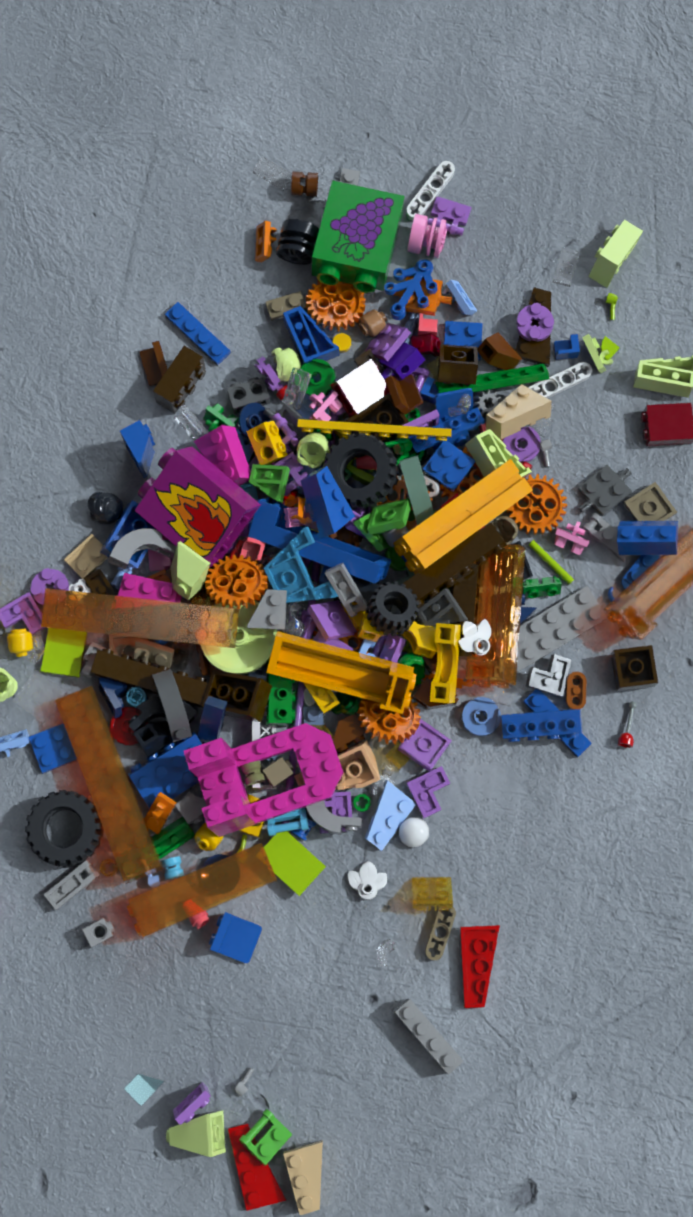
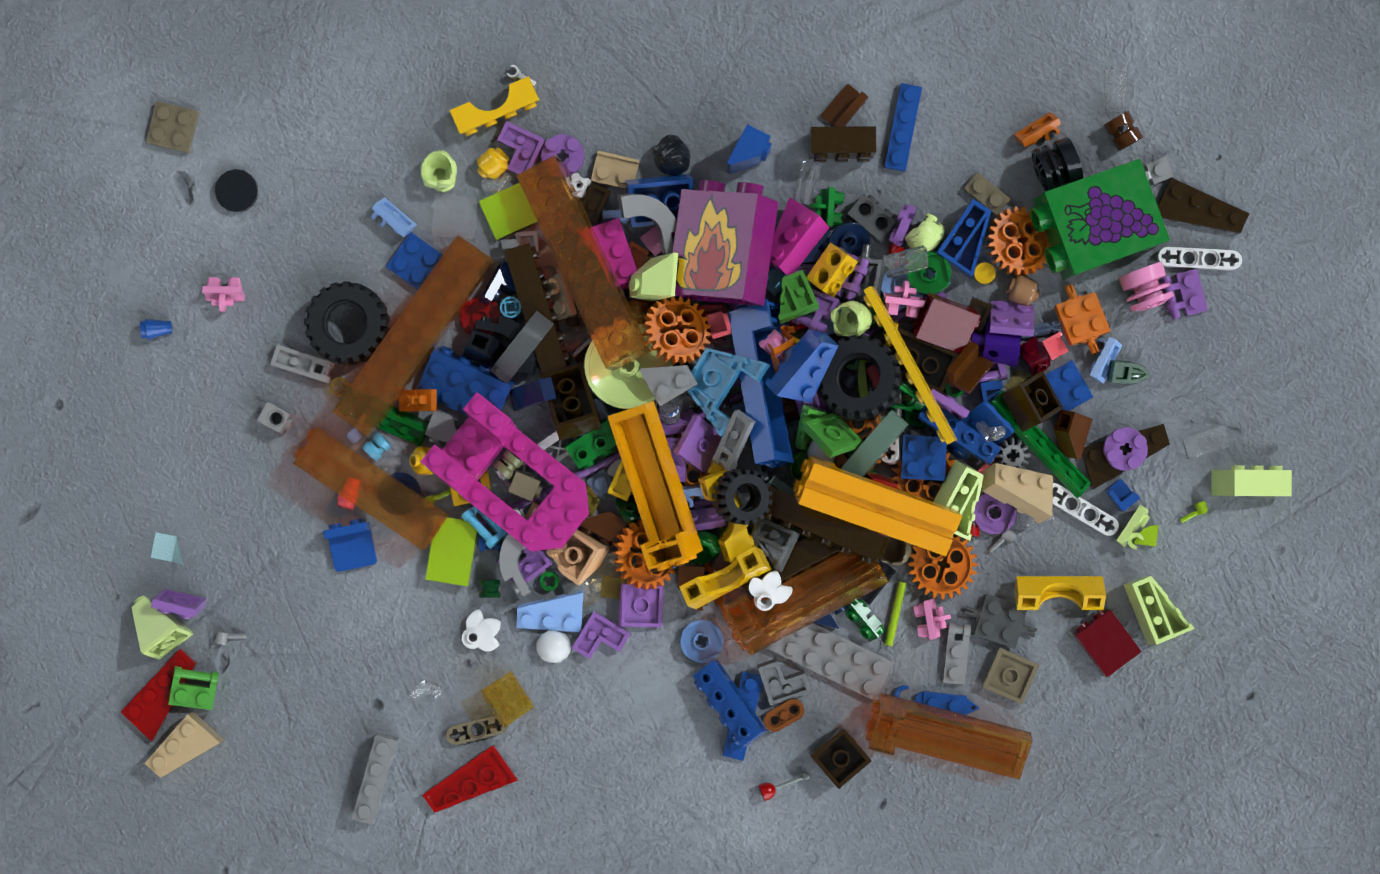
camera: 65 degrees right, 10 degrees up
blue plant [384,260,438,320] -> none
blue slope [617,521,678,555] -> none
none -> dark green wheel [479,580,501,598]
none -> yellow arch [1014,576,1106,610]
none -> plate [1107,360,1150,384]
none -> dark brown wing [1158,177,1250,234]

